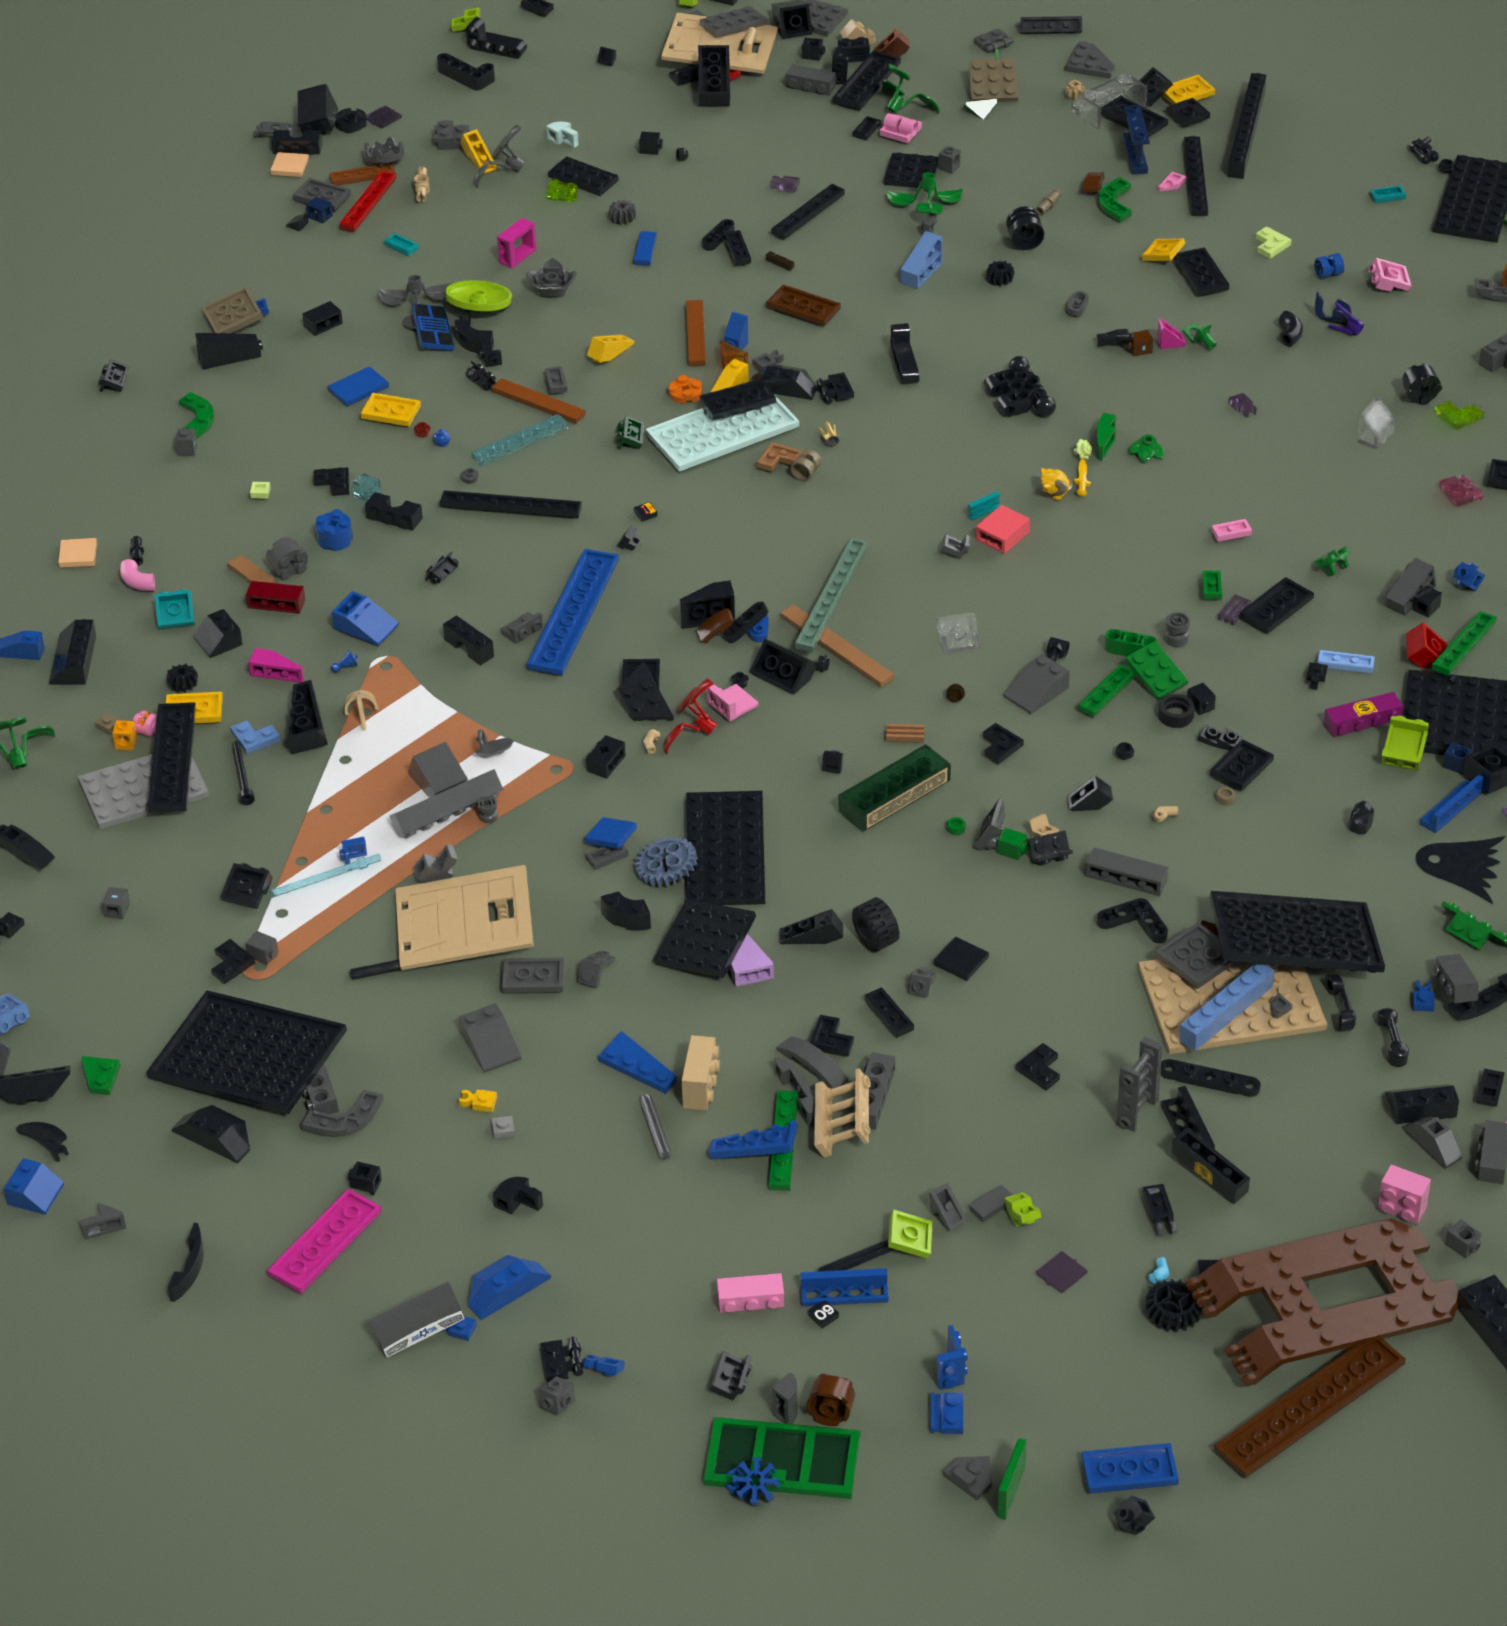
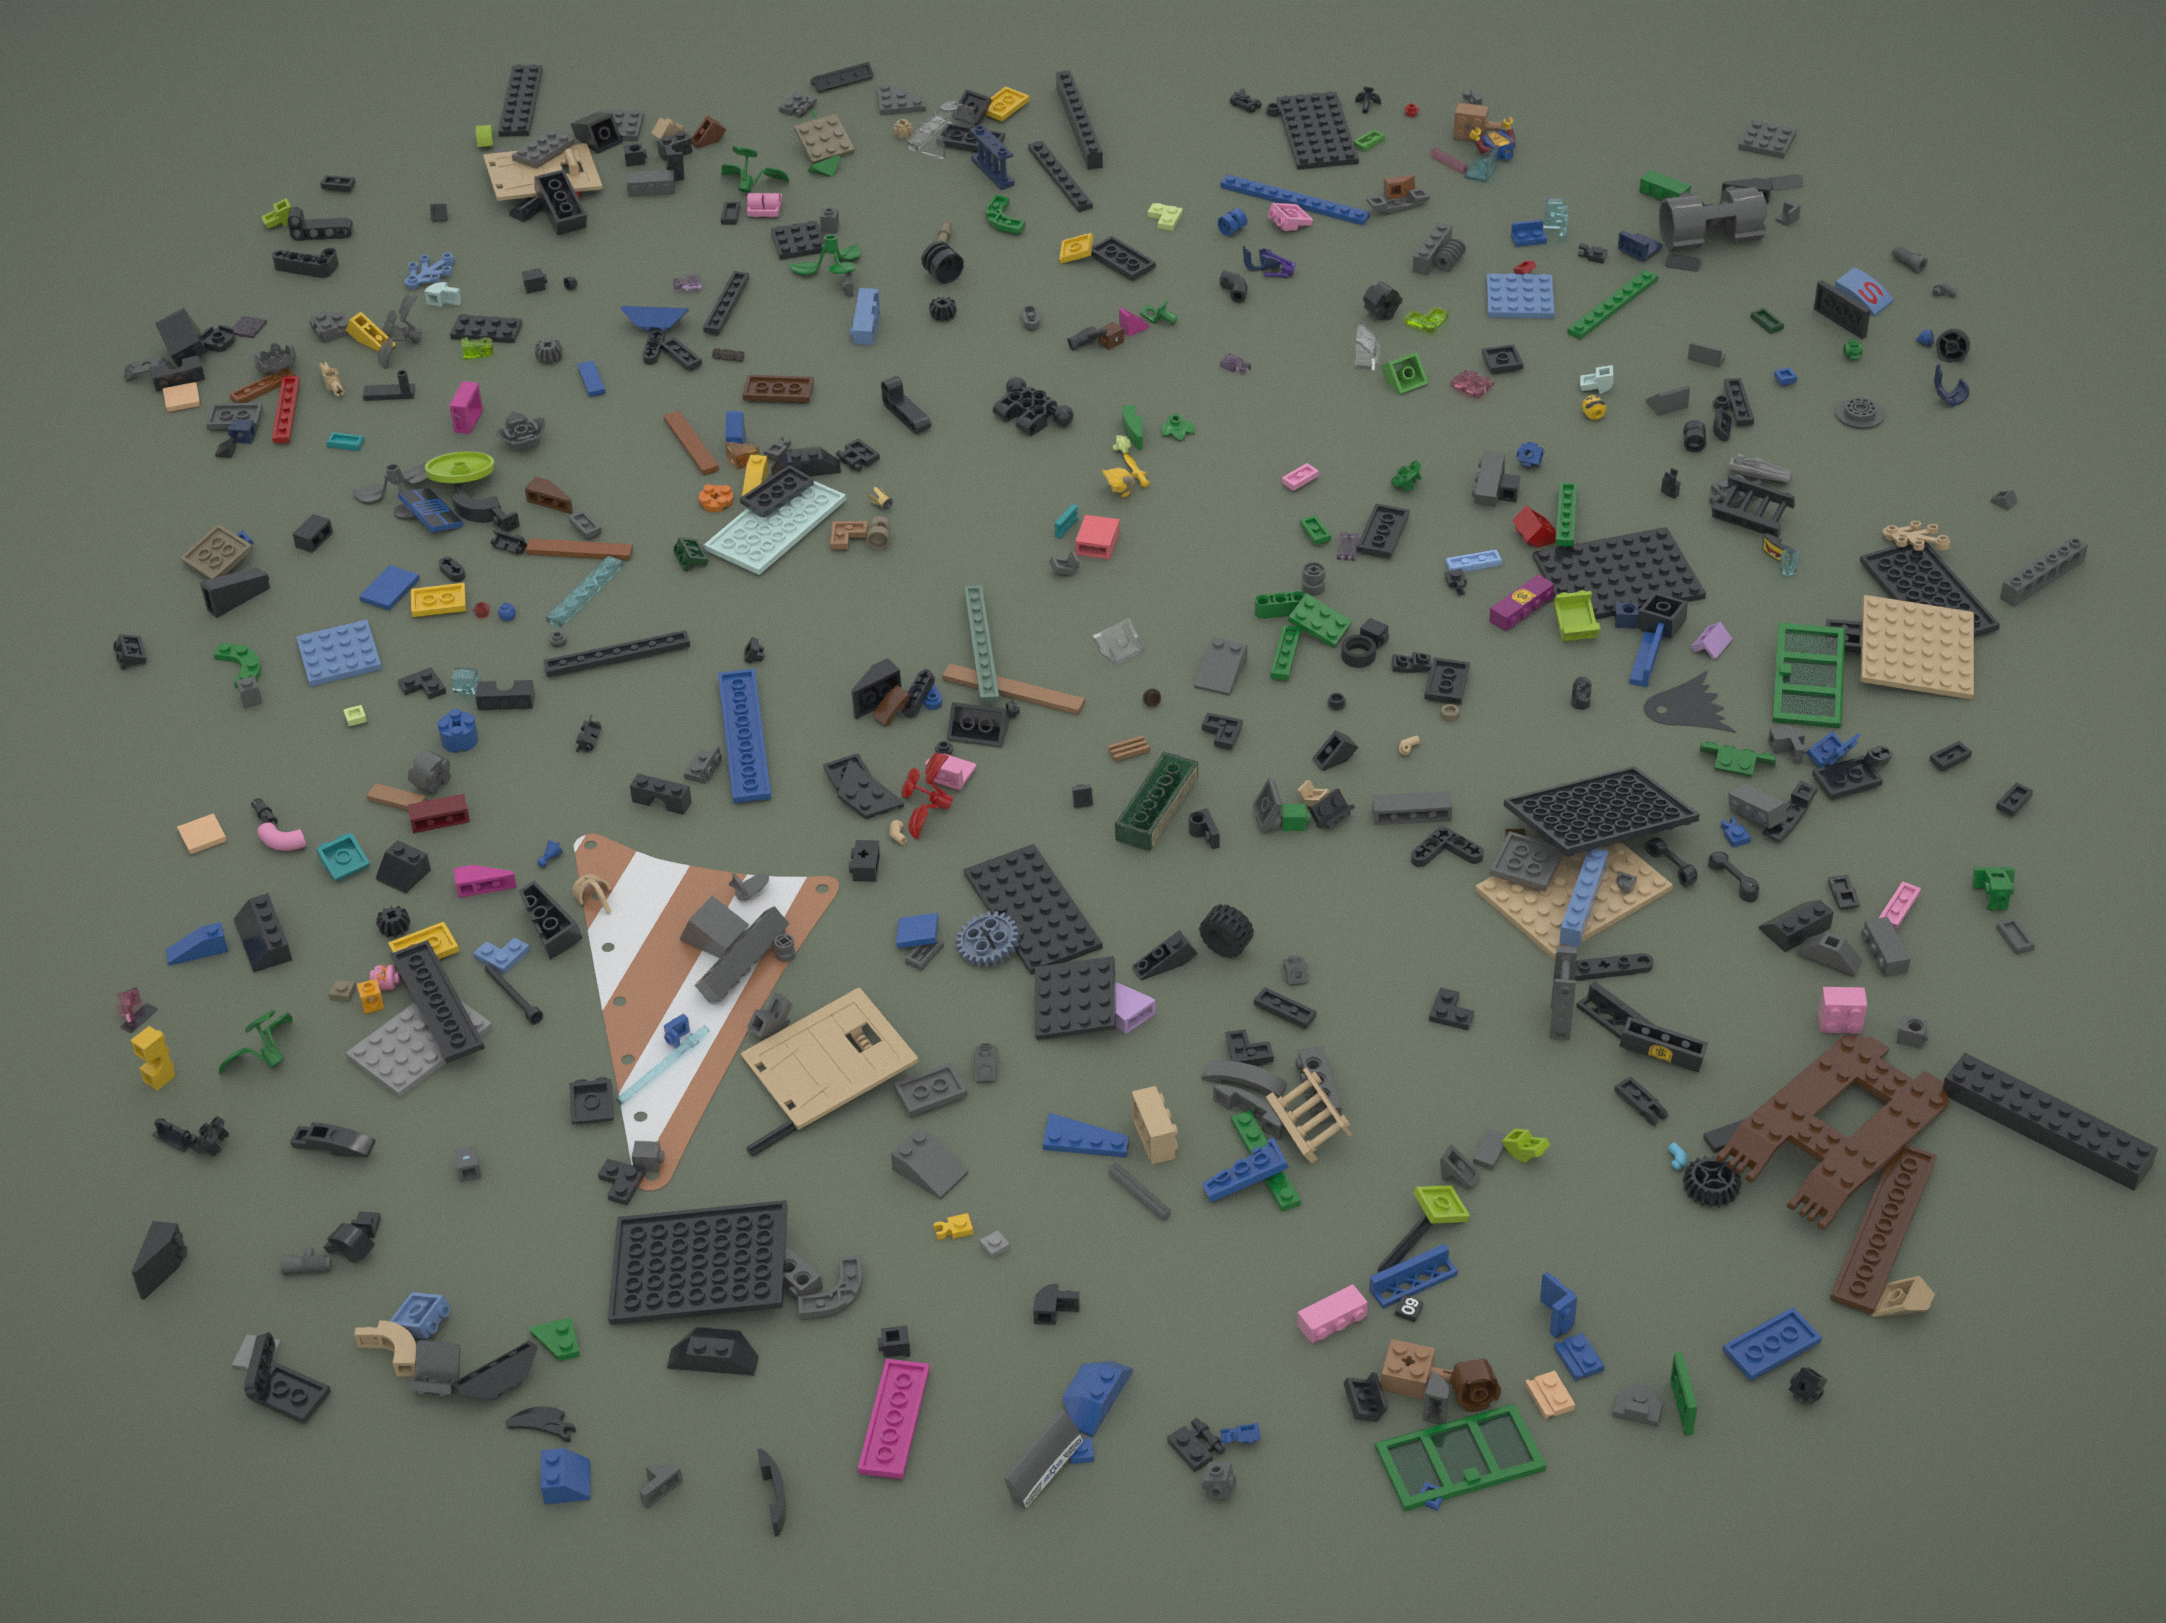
camera: 25 degrees left, 0 degrees up
blue slope [332,591,399,646] -> none
yellow slope [587,335,635,363] -> none
black brick [600,891,651,931] -> none
black tile [634,502,658,522] -> none
blue gear [733,1457,780,1507] -> none
black plate [832,50,901,110] -> none
black tile [934,936,989,981] -> none
green tile [947,817,966,835] -> none
clear purple piece [1036,1251,1088,1294] -> none
black axle [1047,637,1070,662] -> none
reddish brown slope [1082,172,1105,194] -> none
bright pink tile [1158,172,1186,192] -> none
black plate [1166,98,1210,127] -> none
teal tile [1370,185,1406,204] -> none
none -> medium blue plate [296,620,382,687]
none -> black piece [363,370,415,401]
none -> medium blue plant [405,253,455,289]
none -> black beam [439,557,465,582]
none -> reddish brown slope [525,476,573,514]
none -> blue wedge [621,306,689,331]
none -> black plate [1189,808,1220,849]
none -> blue plate [1220,175,1370,225]
none -> bright green slope [1381,352,1429,394]
none -> medium nougat brick [1381,1339,1454,1400]
none -> light nougat plate [1525,1370,1575,1420]
none -> tan slope [1870,1276,1935,1317]

